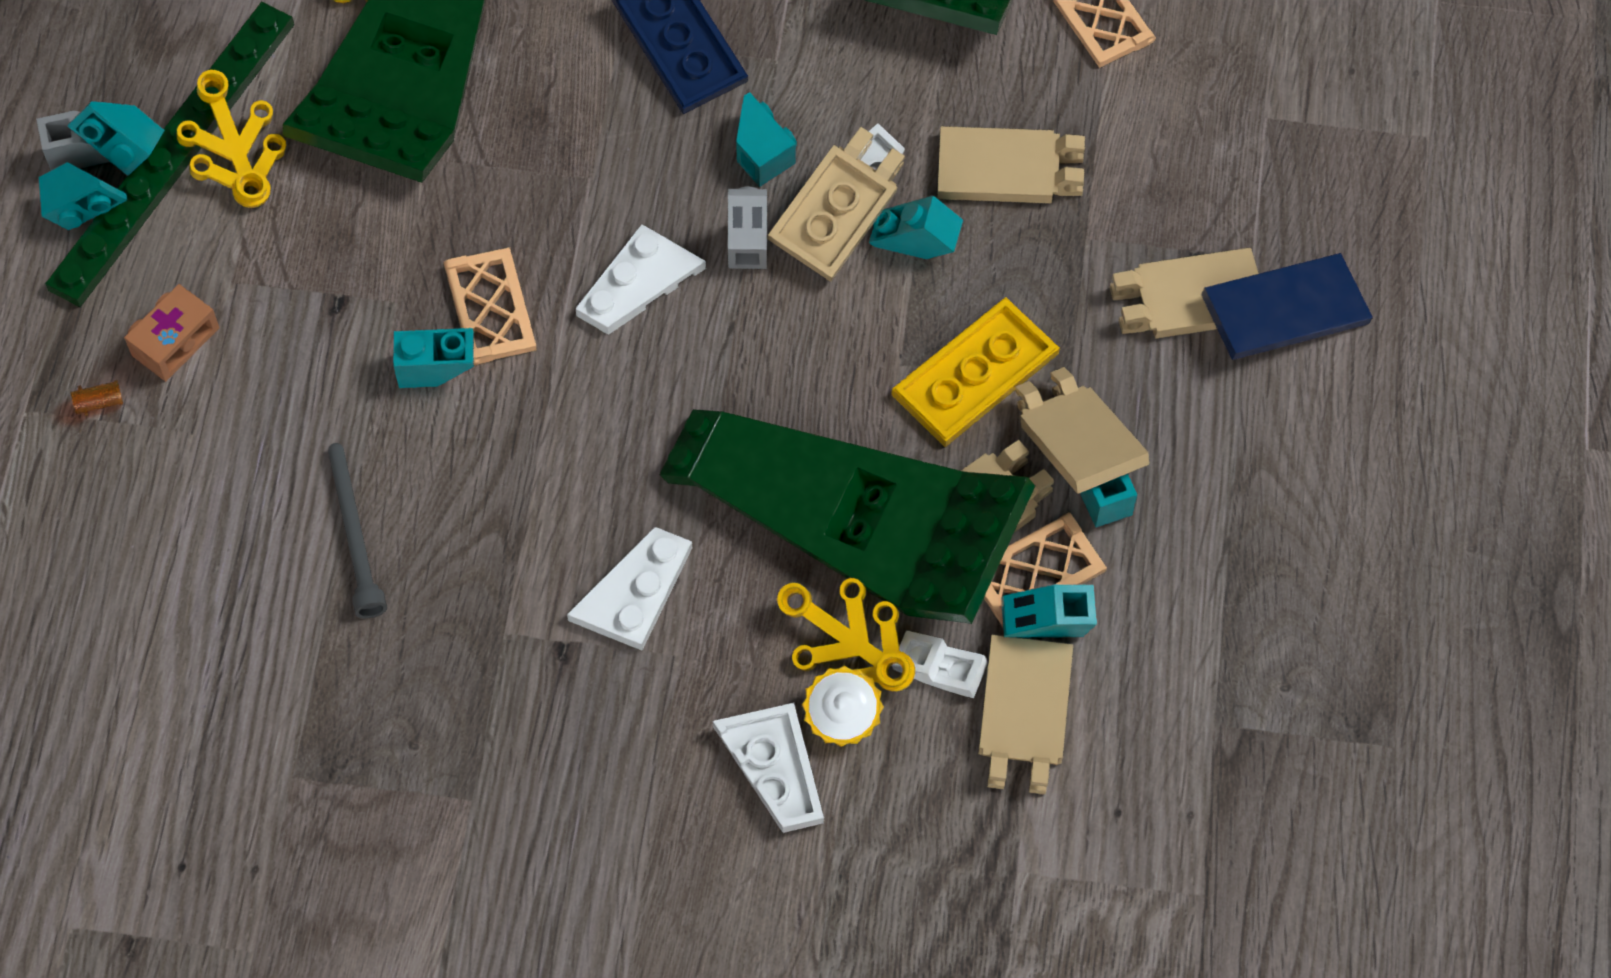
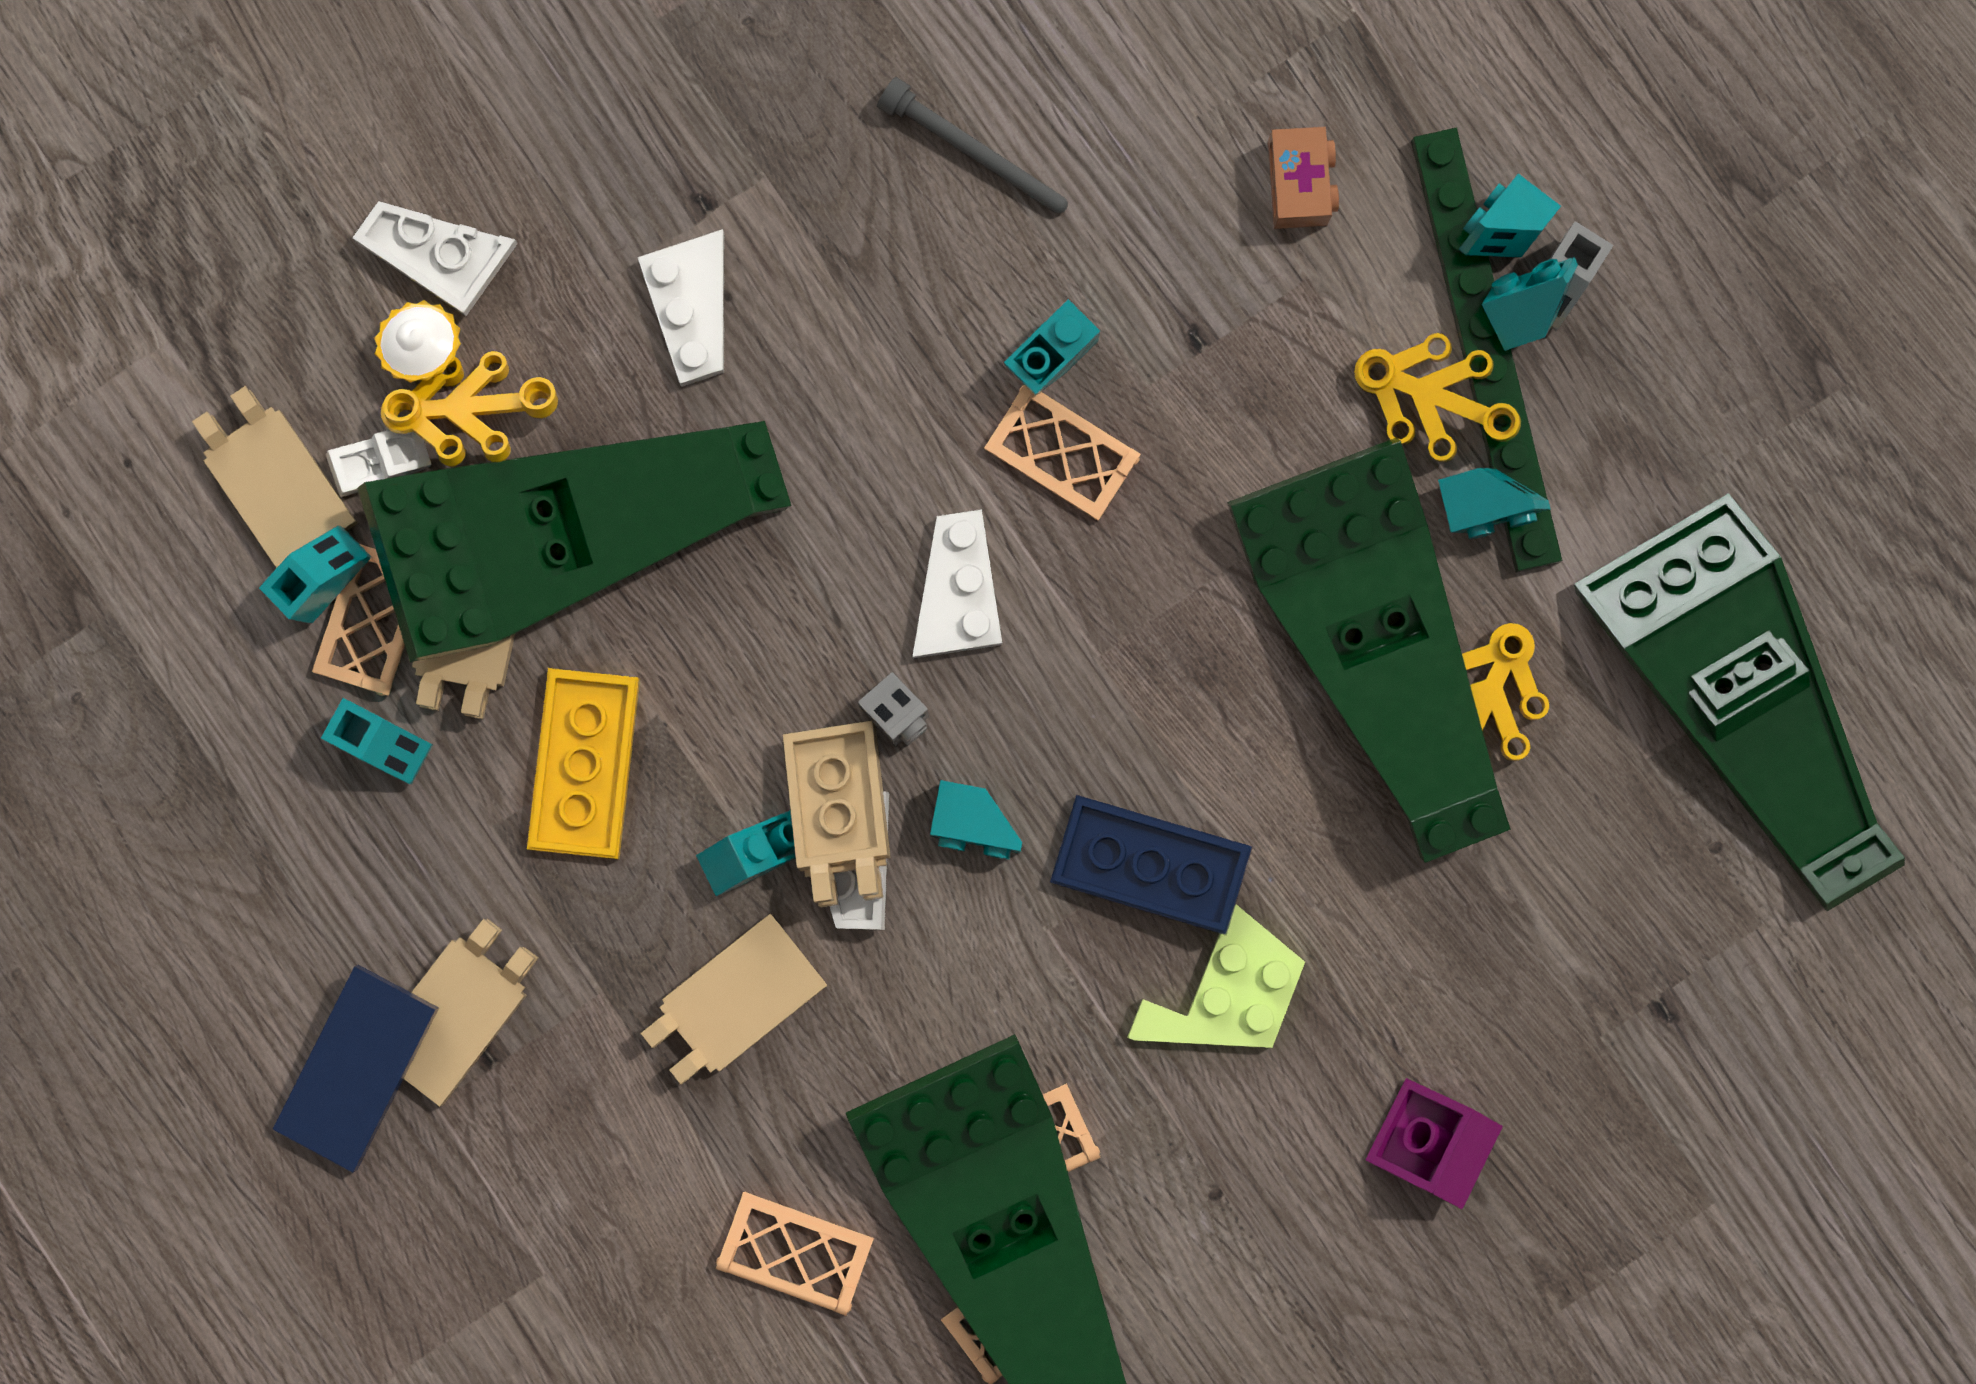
camera: 135 degrees right, 20 degrees up
clear orange pin [70,380,124,417] -> none
tan tile [1015,367,1149,494] -> none
none -> teal slope [1438,468,1551,539]

